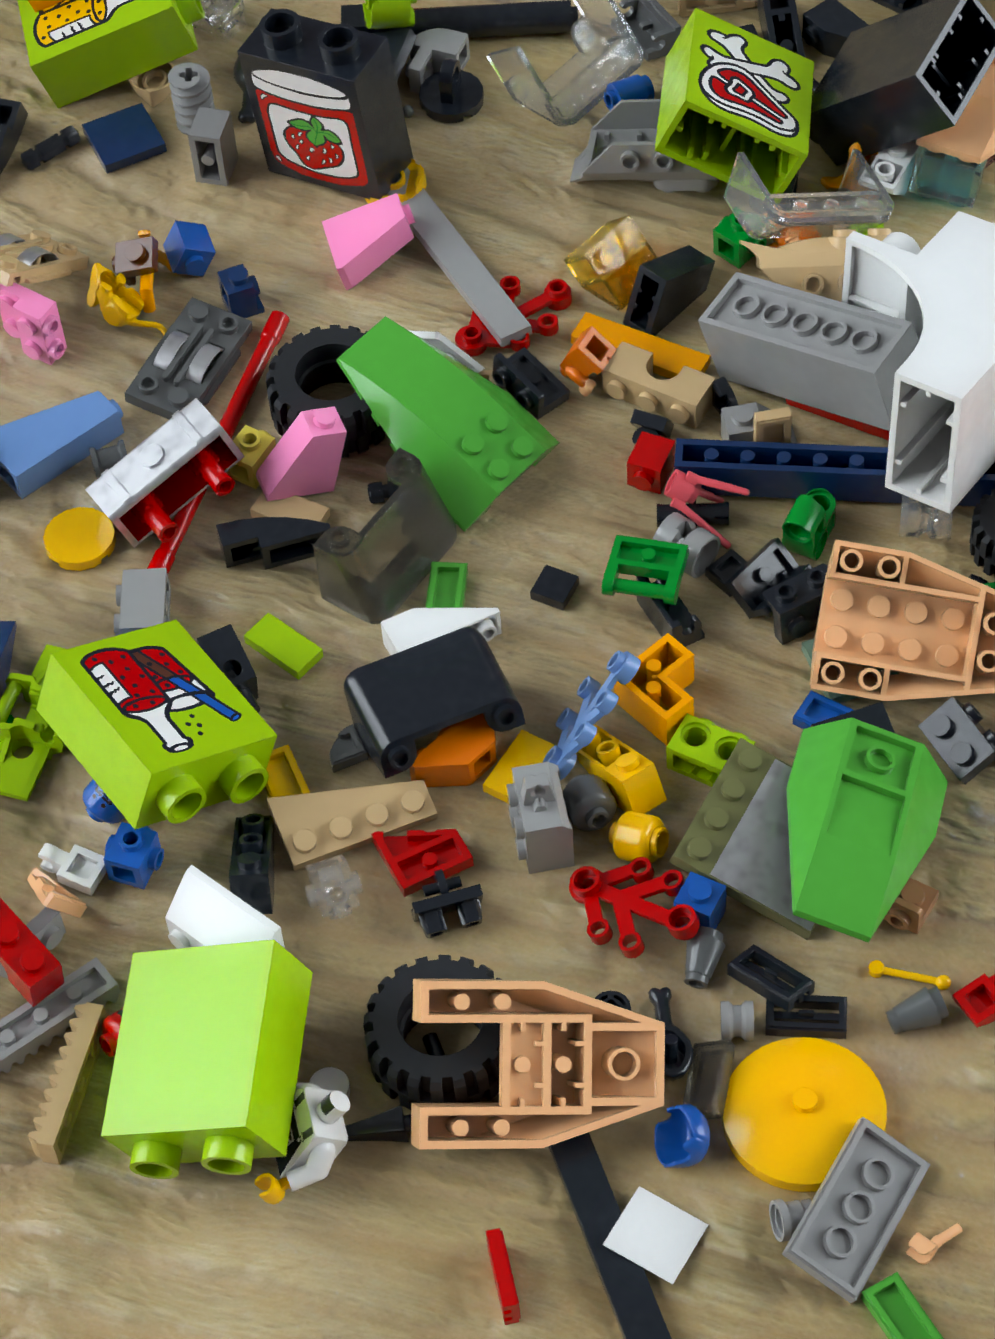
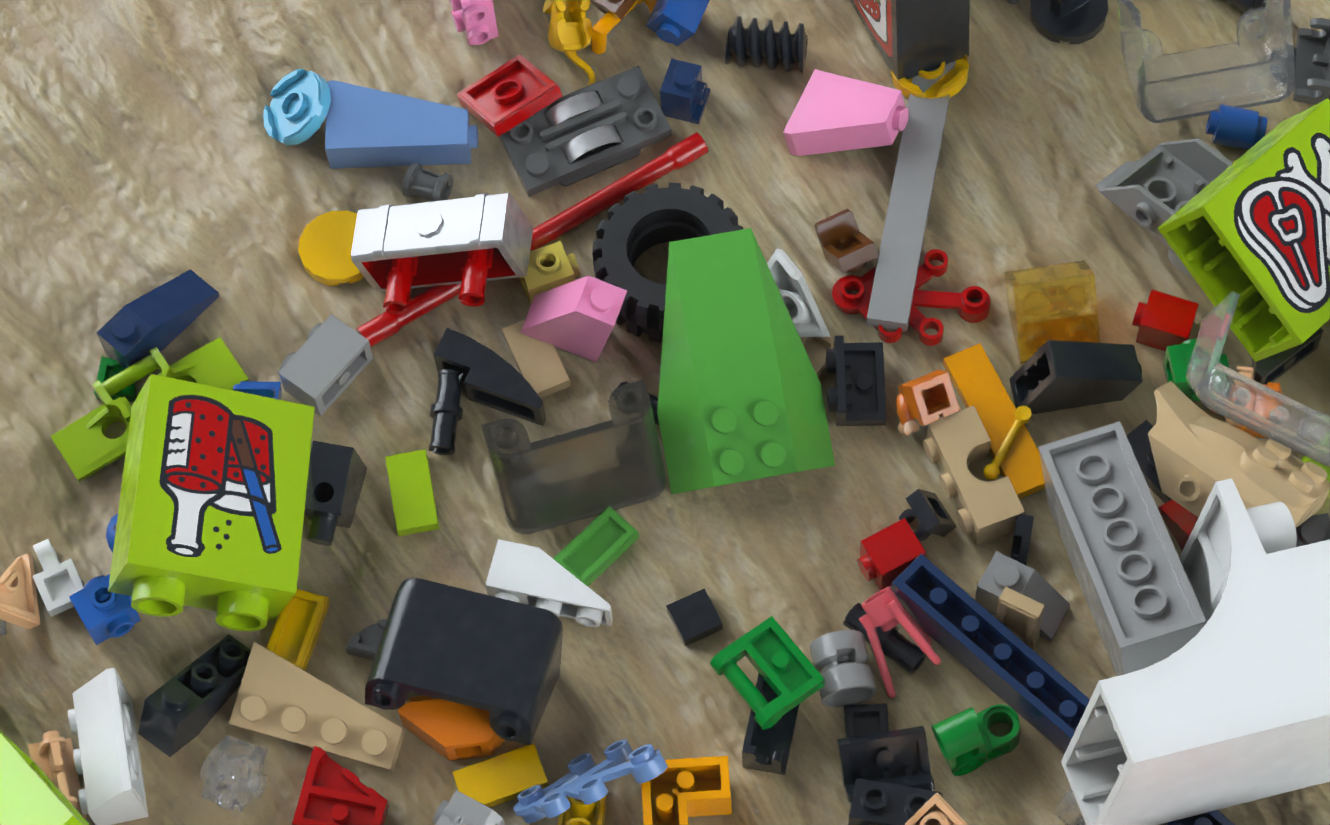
camera: 40 degrees right, 10 degrees up
none -> black pin [429,369,464,455]
none -> red tile [457,54,563,137]
none -> black piece [725,16,808,73]
none -> reddish brown bracket [814,209,879,273]
none -> yellow hinge [983,406,1032,480]
none -> red brick [1132,289,1199,351]

